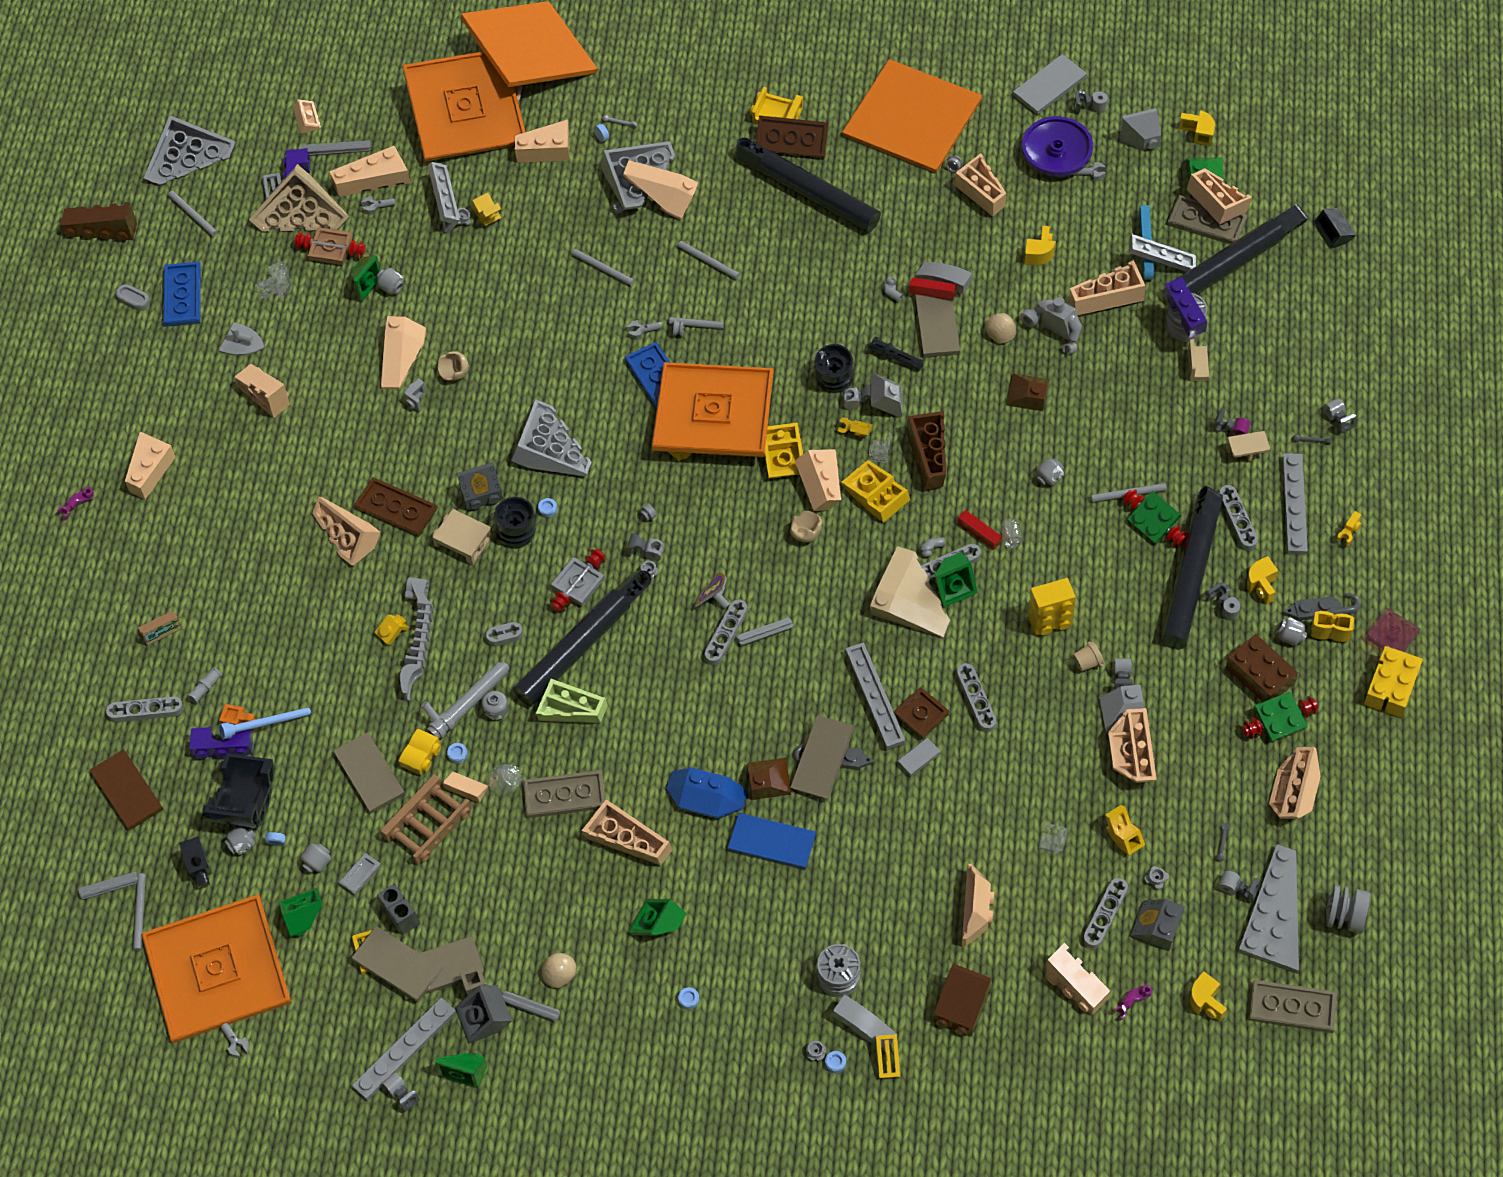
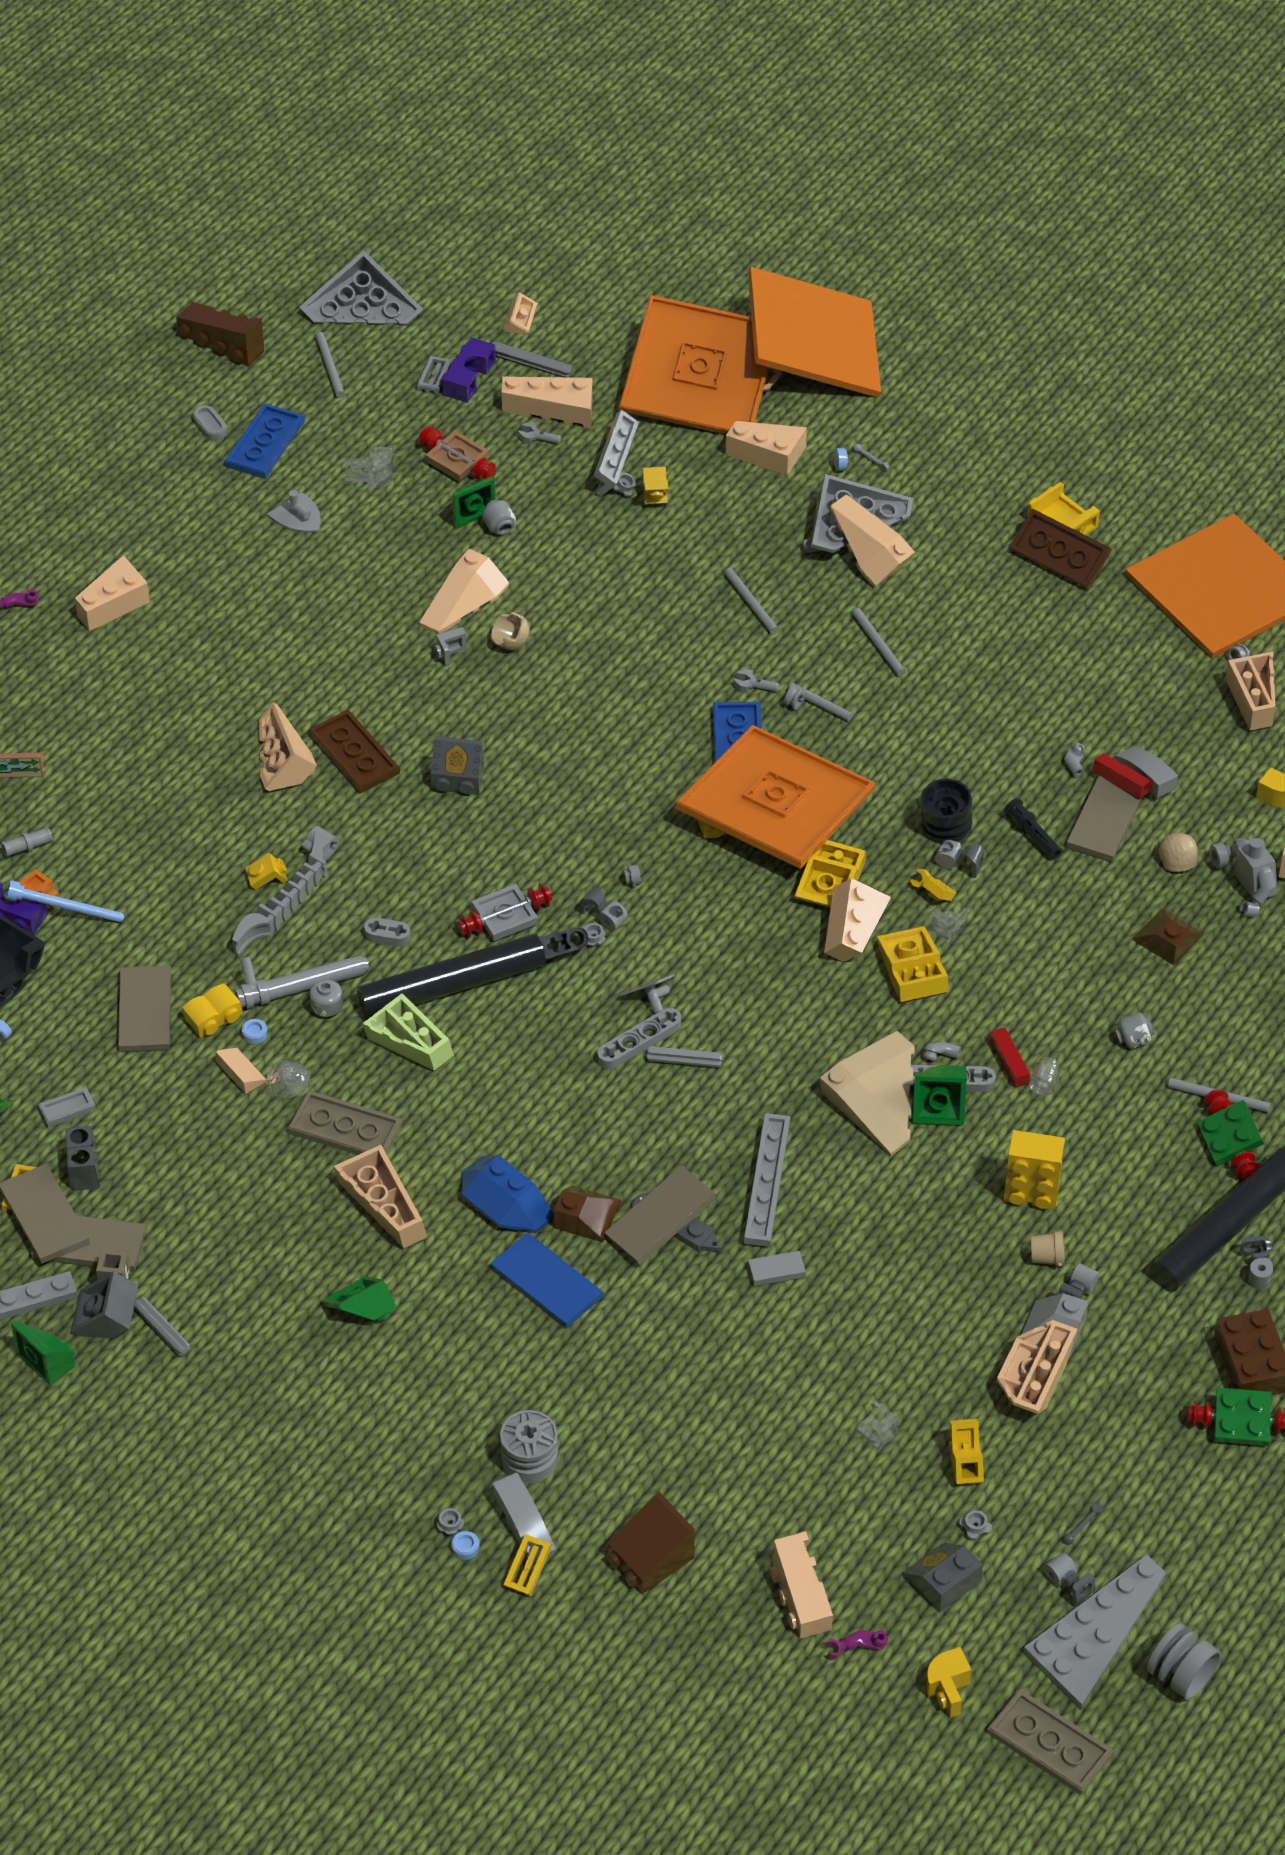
camera: 25 degrees right, 10 degrees down
light nougat wedge [234,364,290,418] -> none
tan slope [249,164,349,232] -> none
light grey head [301,842,331,873] -> none
medium nougat fence [380,774,472,866] -> none
tan panel [432,509,493,565] -> none
black wheel [494,497,536,548] -> none
light grey slope [511,399,591,476] -> none
light blue tile [538,498,557,518] -> none
tan hair [541,953,577,988] -> none
light blue tile [678,987,699,1009] -> none
black piece [735,138,881,233] -> none
tan hair [790,511,822,542] -> none
light grey slope [871,373,903,418] -> none
reddish brown plate [894,687,949,740] -> none
reddish brown wedge [905,411,946,490] -> none
light grey beam [957,663,996,732] -> none
light nougat wedge [962,864,994,947] -> none
light grey beam [1083,878,1128,949] -> none
light nougat wedge [1269,747,1321,819] -> none

